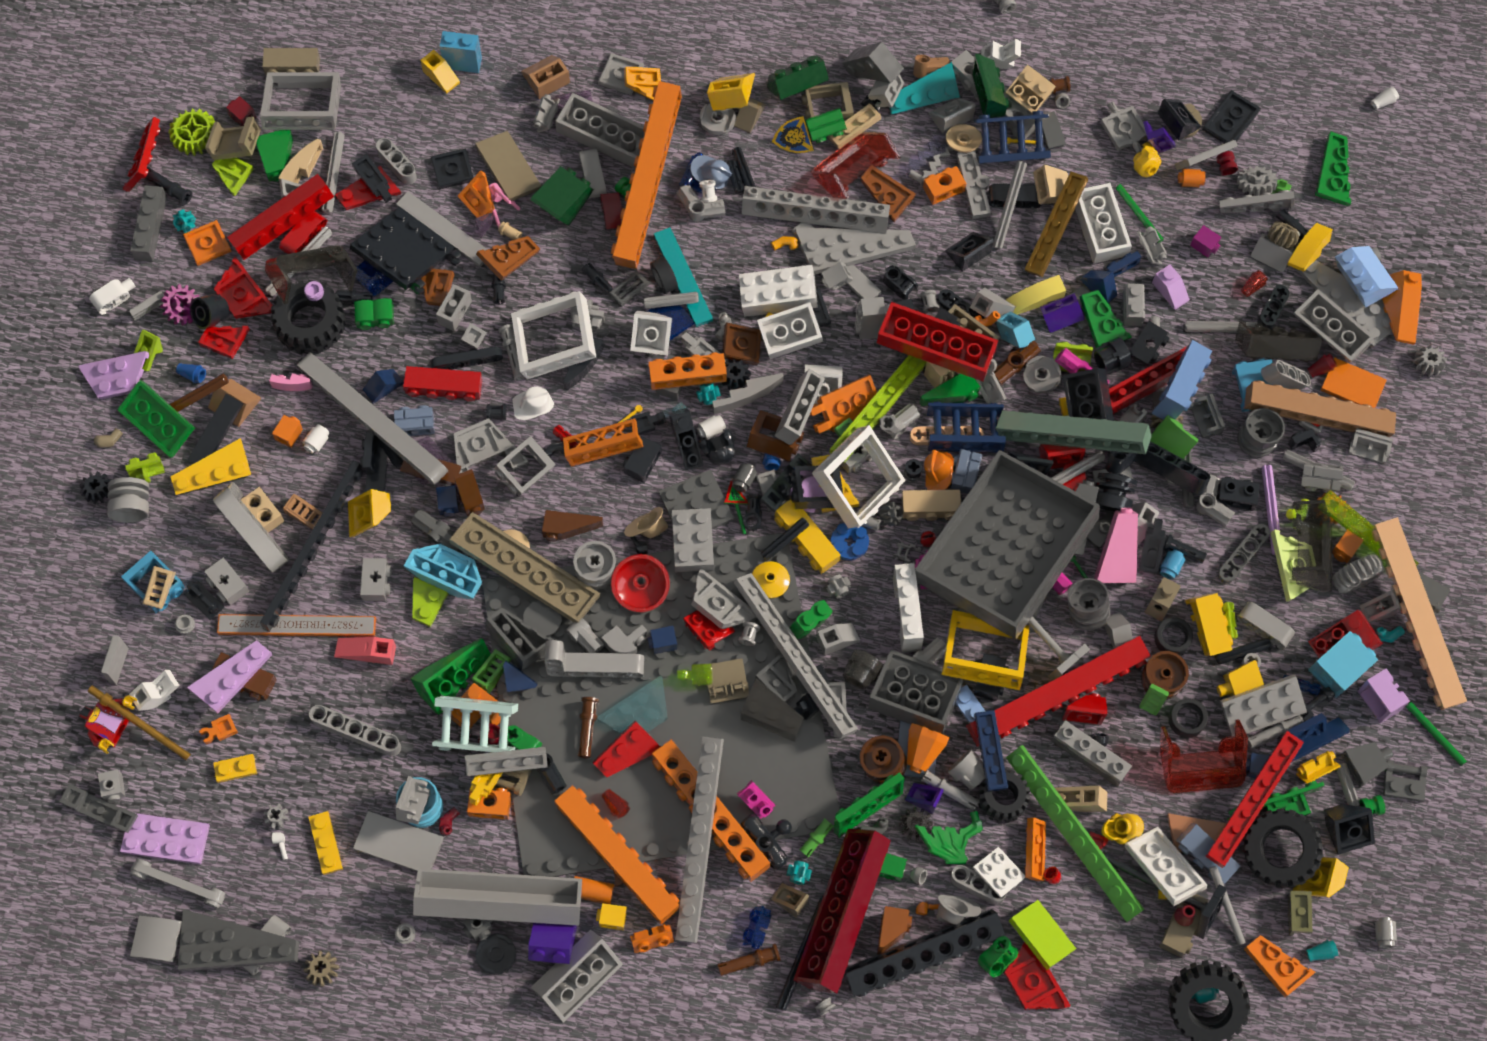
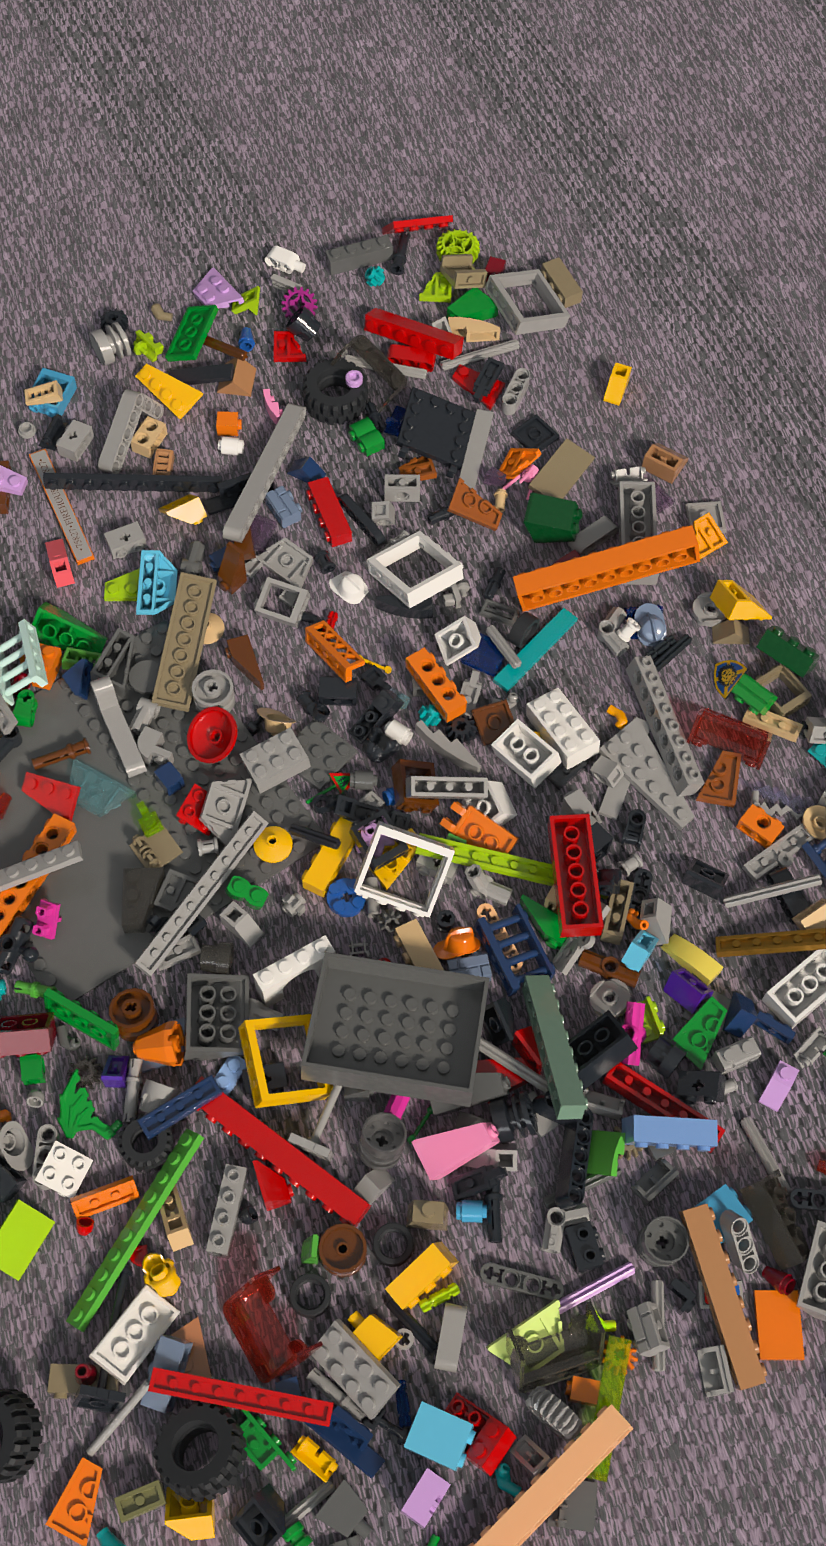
camera: 65 degrees right, 5 degrees down
orange tile [183,220,232,266] -> none
red wing [214,257,272,319] -> none
dark azure brick [440,31,482,73] -> none
none -> black connector [296,690,330,723]

